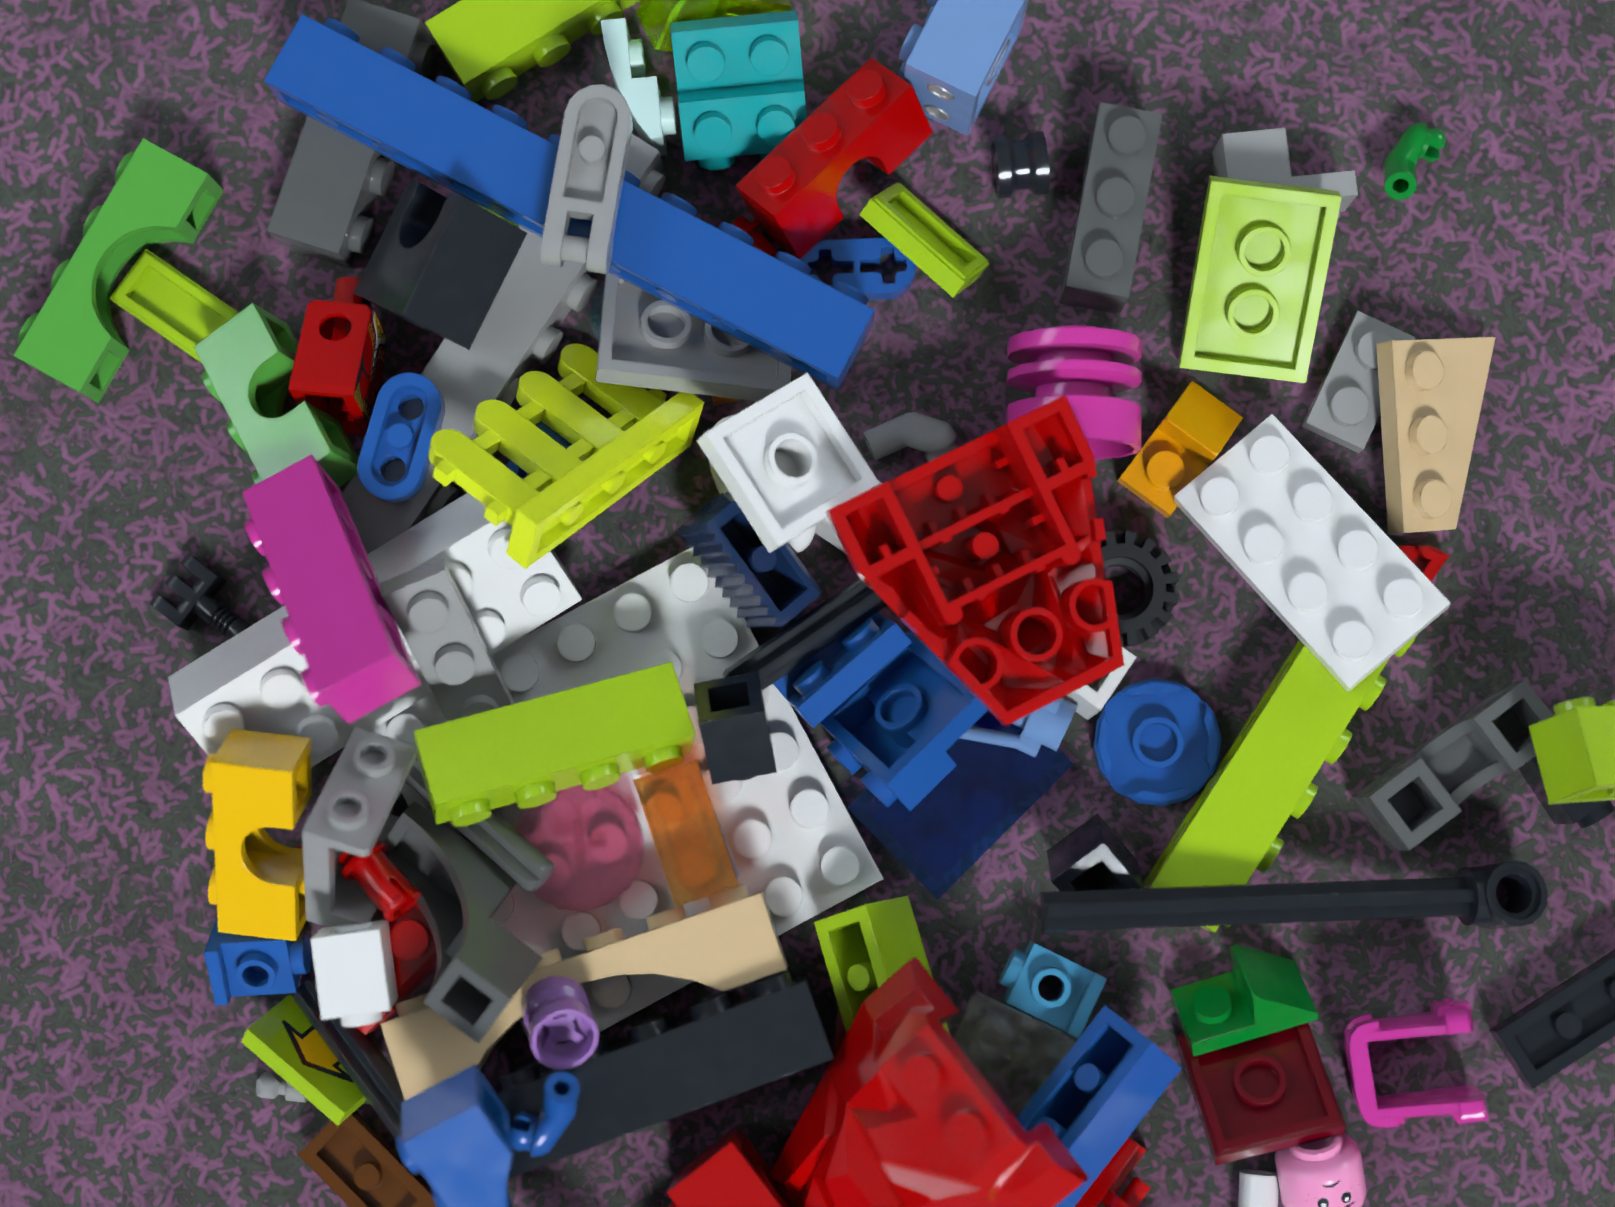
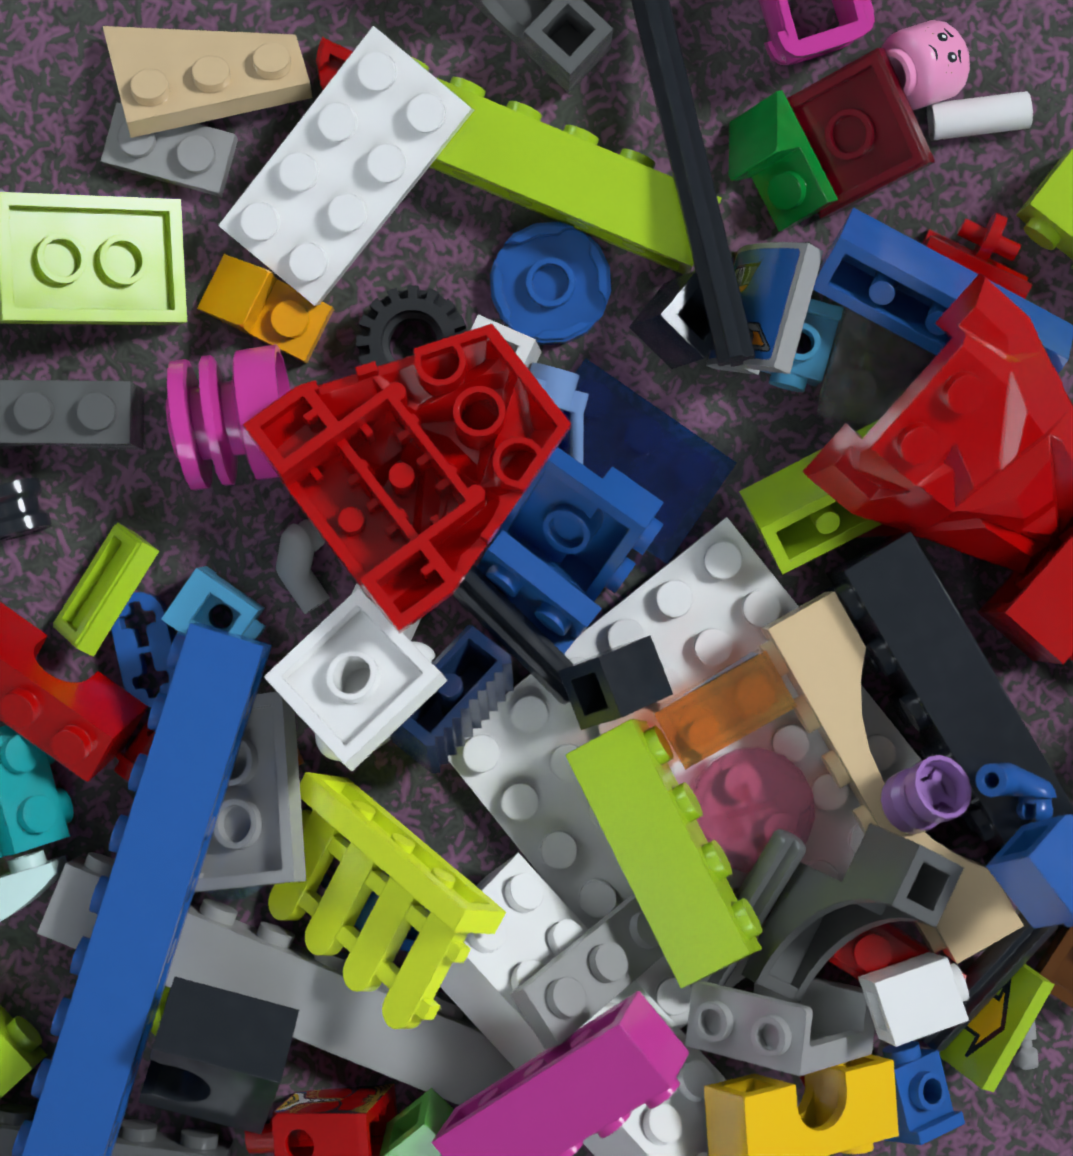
camera: 105 degrees left, 5 degrees up
red pin [338,840,421,922] -> none
blue plate [357,373,445,503] -> none
light grey plate [540,85,632,274] -> none
none -> dark azure brick [161,566,266,641]
none -> slope [706,242,824,375]

